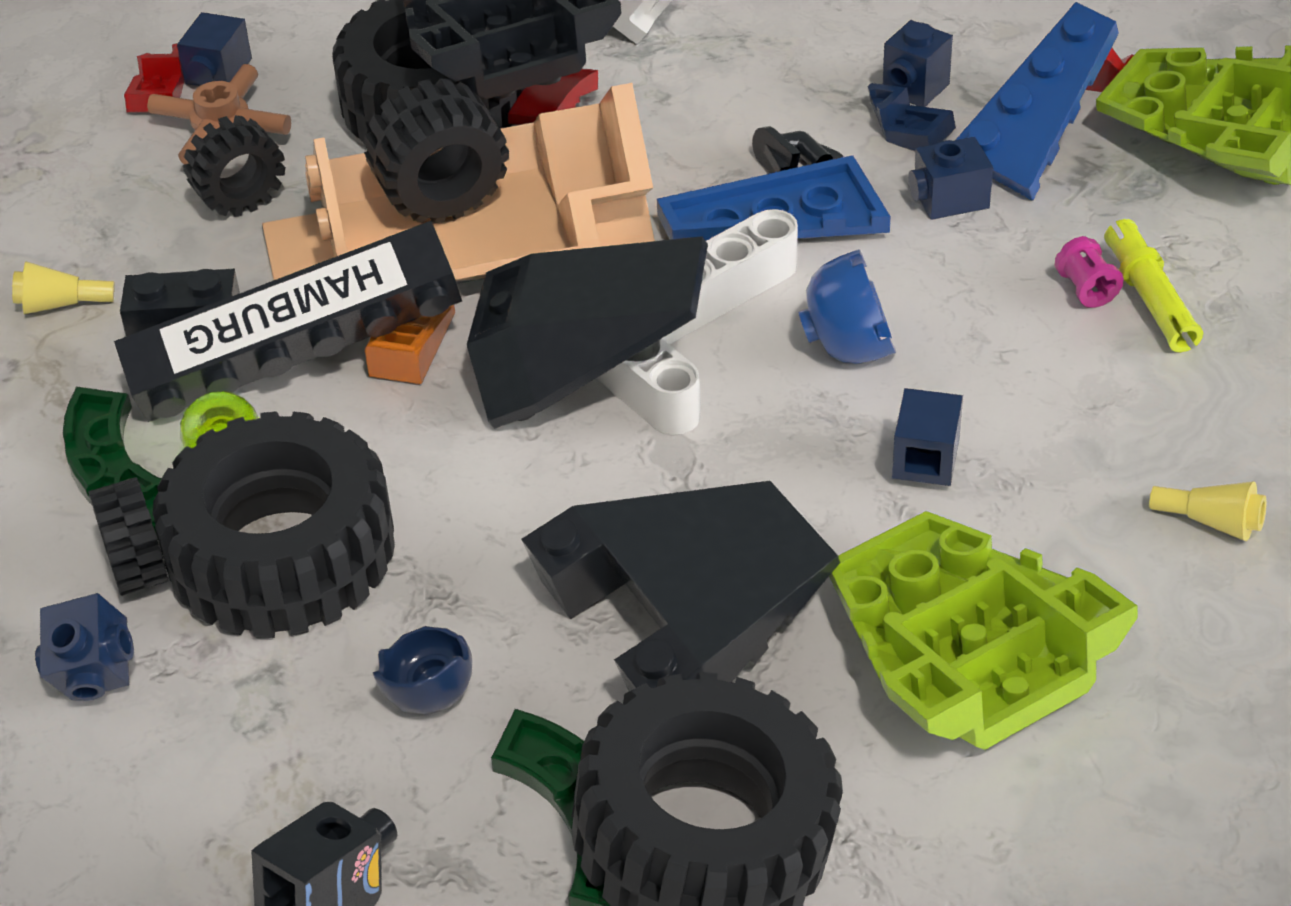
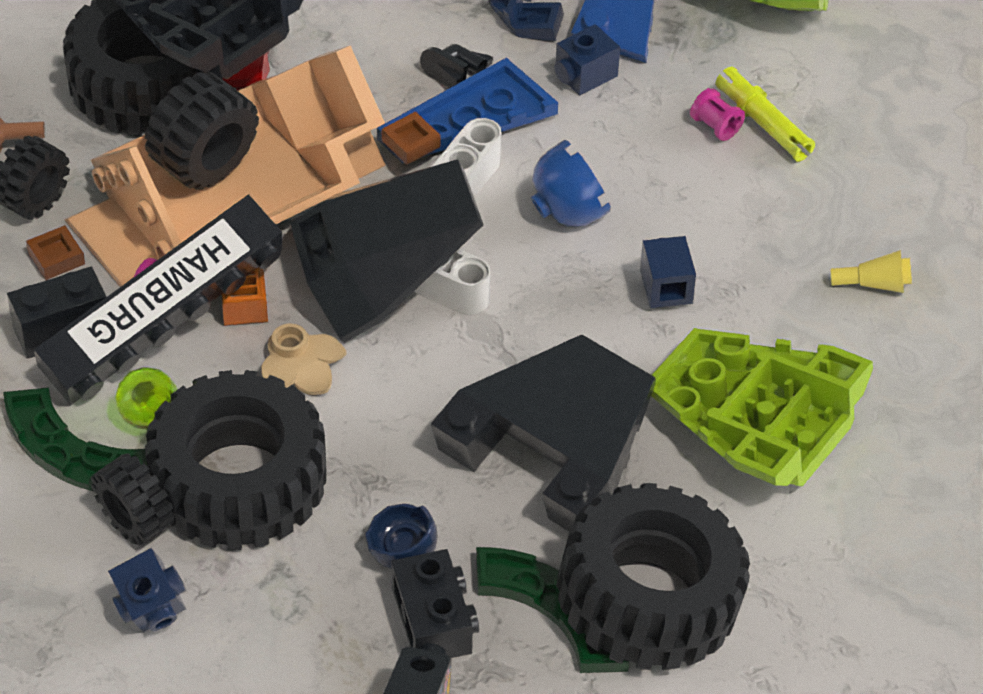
camera: 25 degrees left, 5 degrees up
none -> dark orange tile [26,225,85,280]
none -> tan plate [261,323,347,395]
none -> dark orange tile [382,111,441,165]
none -> black brick [391,549,479,658]

